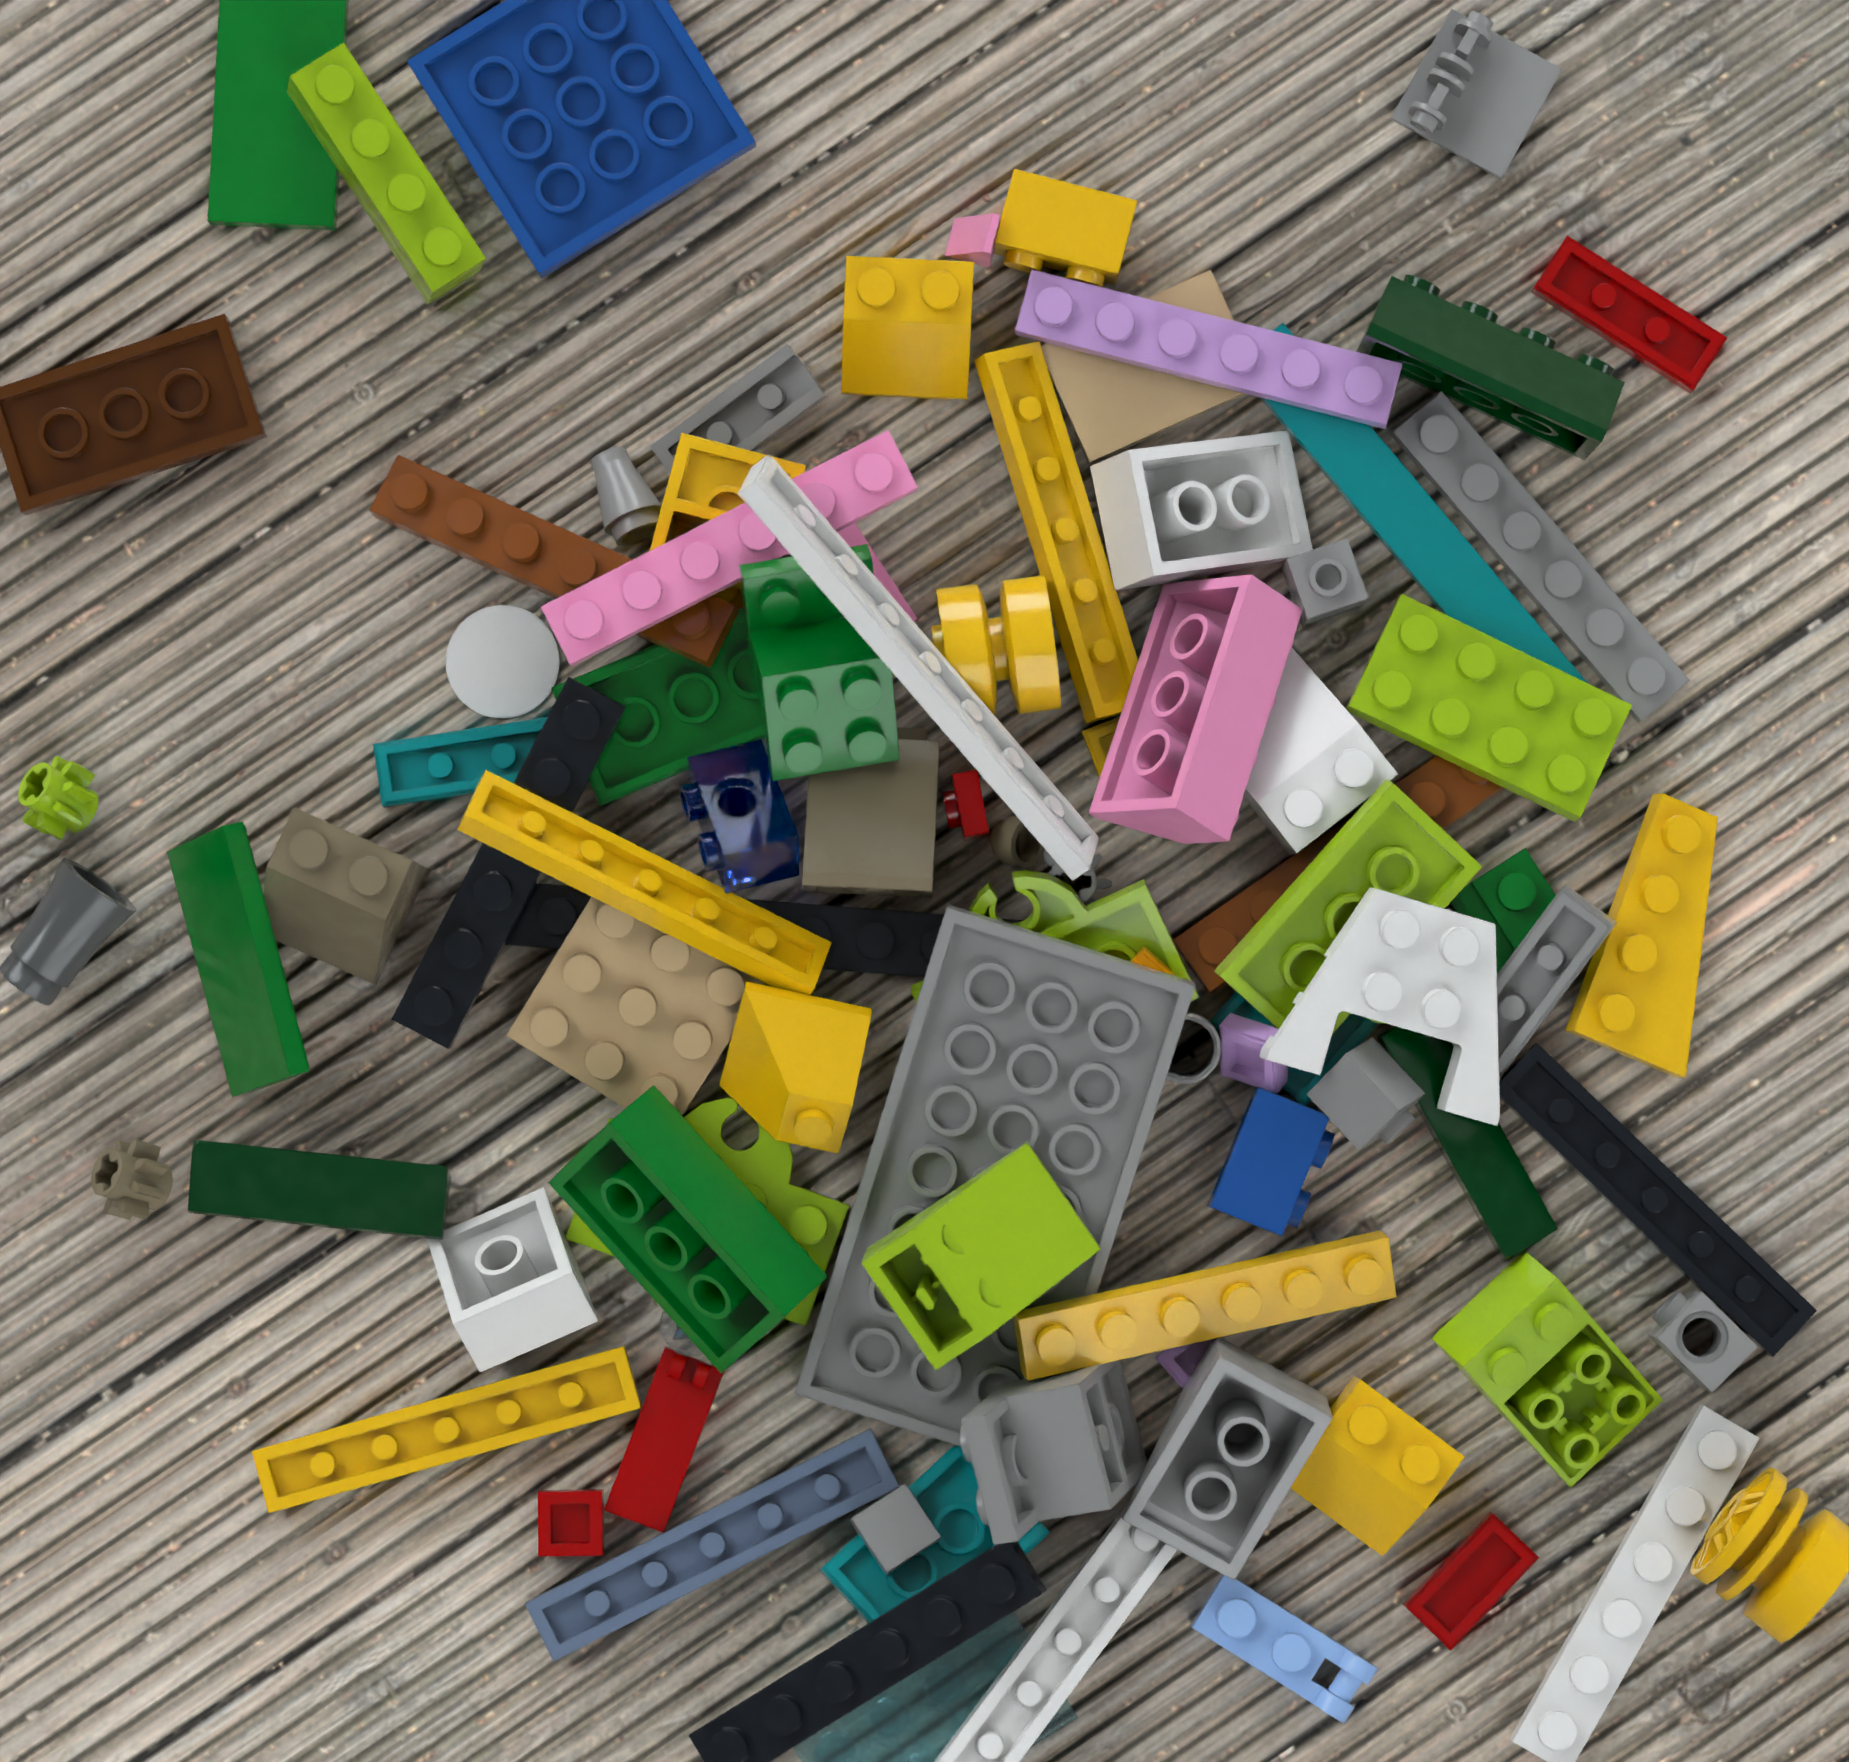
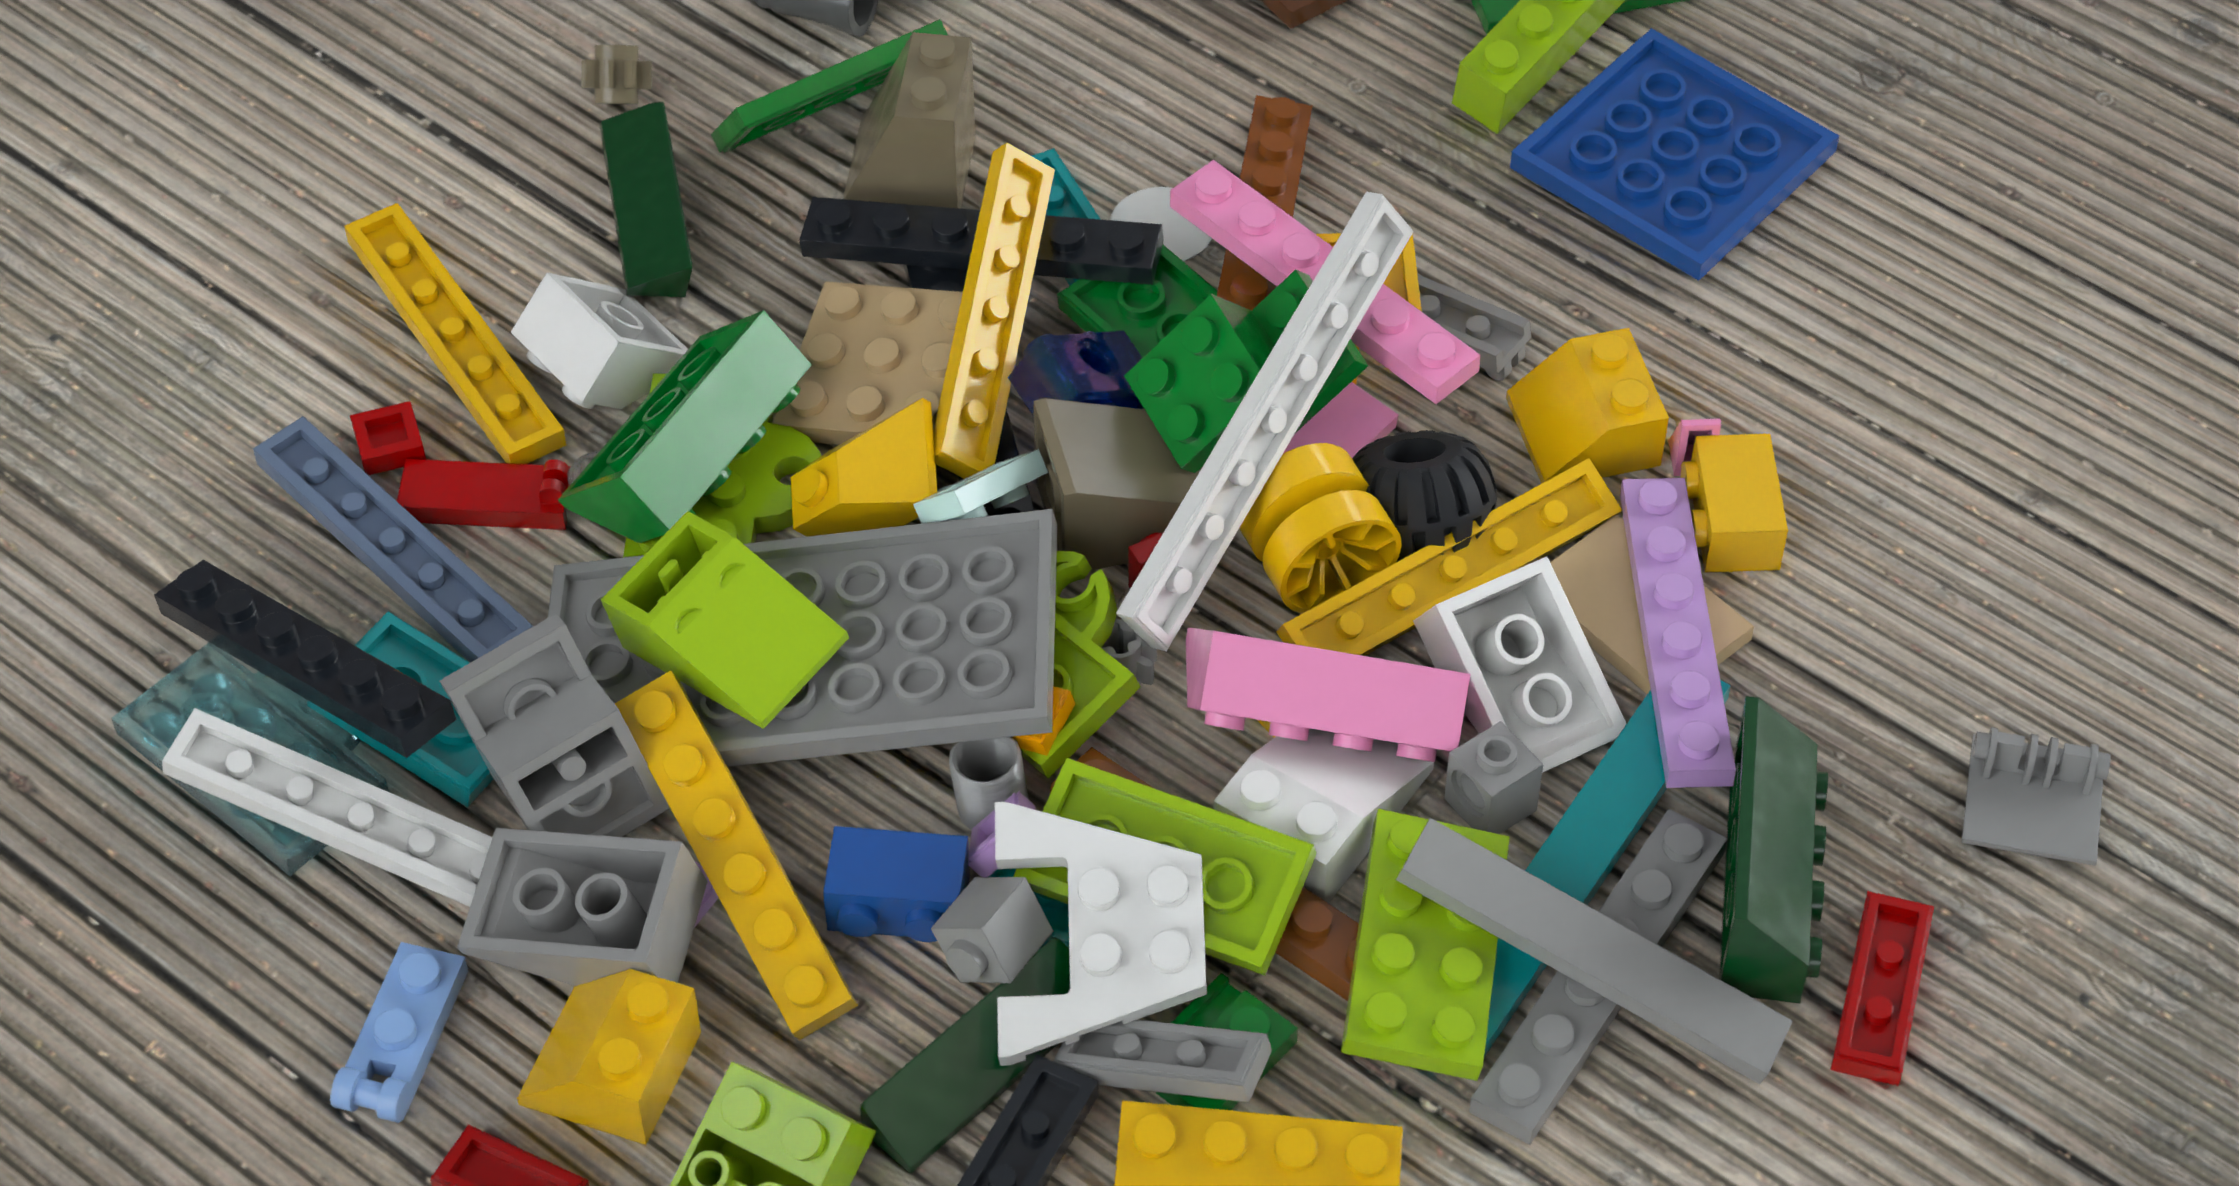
camera: 70 degrees right, 35 degrees down
light grey tile [850,1483,941,1575] -> none
none -> light aqua plate [913,449,1048,524]
none -> black wheel [1352,430,1498,562]
none -> light grey tile [1396,818,1793,1084]

